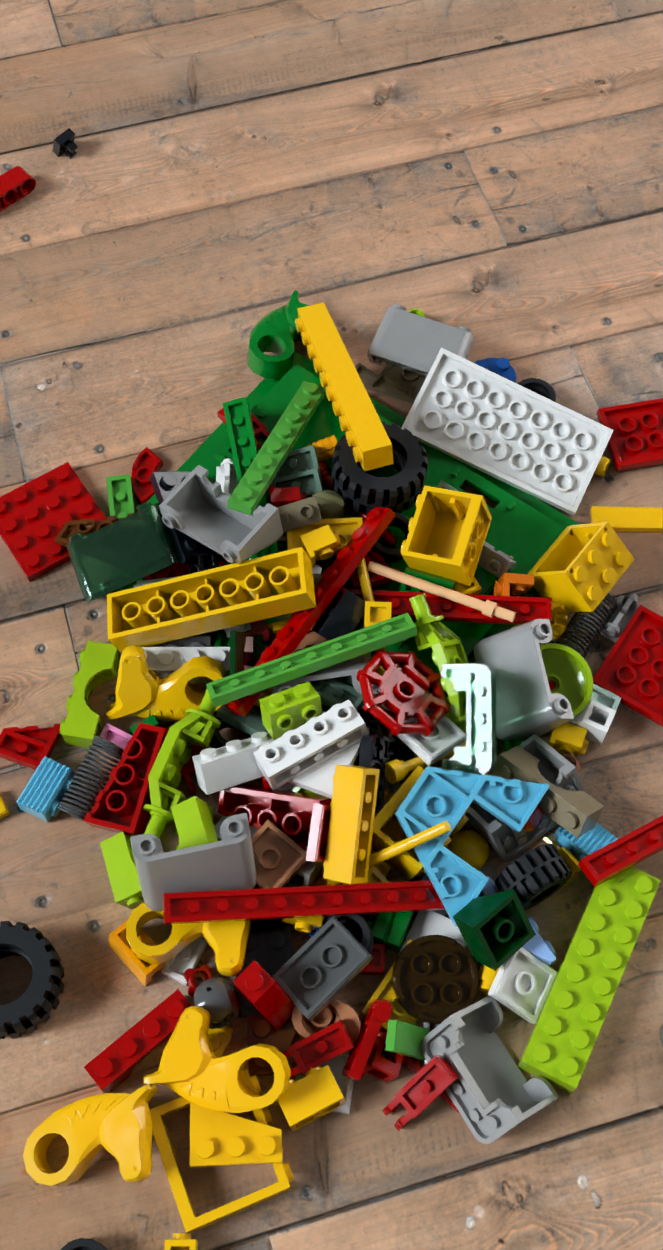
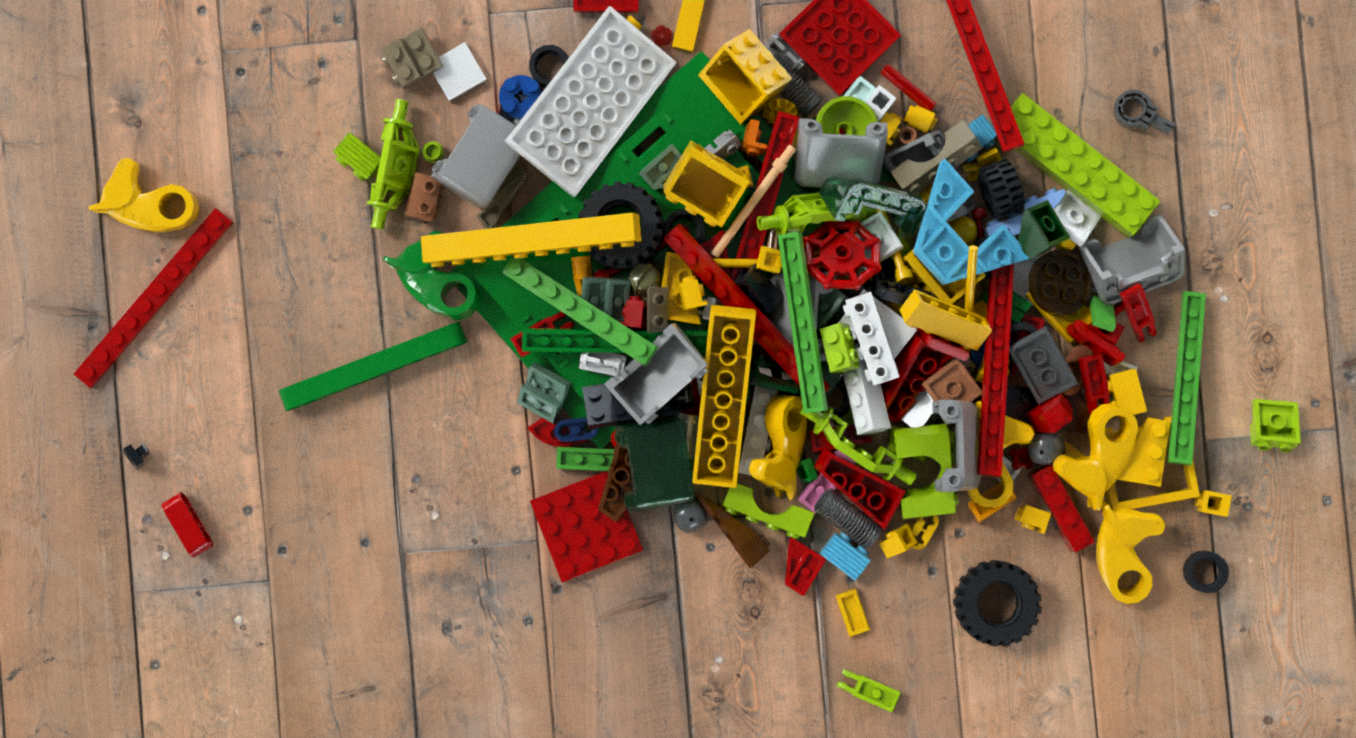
camera: 80 degrees left, 25 degrees up
none -> red plate [73,208,234,388]
none -> yellow animal [89,158,200,233]
none -> green beam [278,322,468,411]
none -> lime brick [333,132,381,182]
none -> lime plate [367,99,420,230]
none -> dark tan plate [382,28,444,88]
none -> nougat brick [404,172,444,222]
none -> white tile [433,42,487,102]
none -> sand green slope [517,362,571,423]
none -> dark blue plate [554,417,599,442]
none -> clear red plate [651,25,672,46]
none -> dark grey helmet [673,495,707,533]
none -> reddish brown wedge [696,493,770,568]
none -> yellow brick [879,523,918,558]
none -> red axle [881,64,936,111]
none -> yellow brick [903,105,937,133]
none -> yellow beam [911,515,939,550]
none -> red hand [972,207,987,239]
none -> yellow brick [1014,504,1051,534]
none -> bright green plate [1168,291,1206,466]

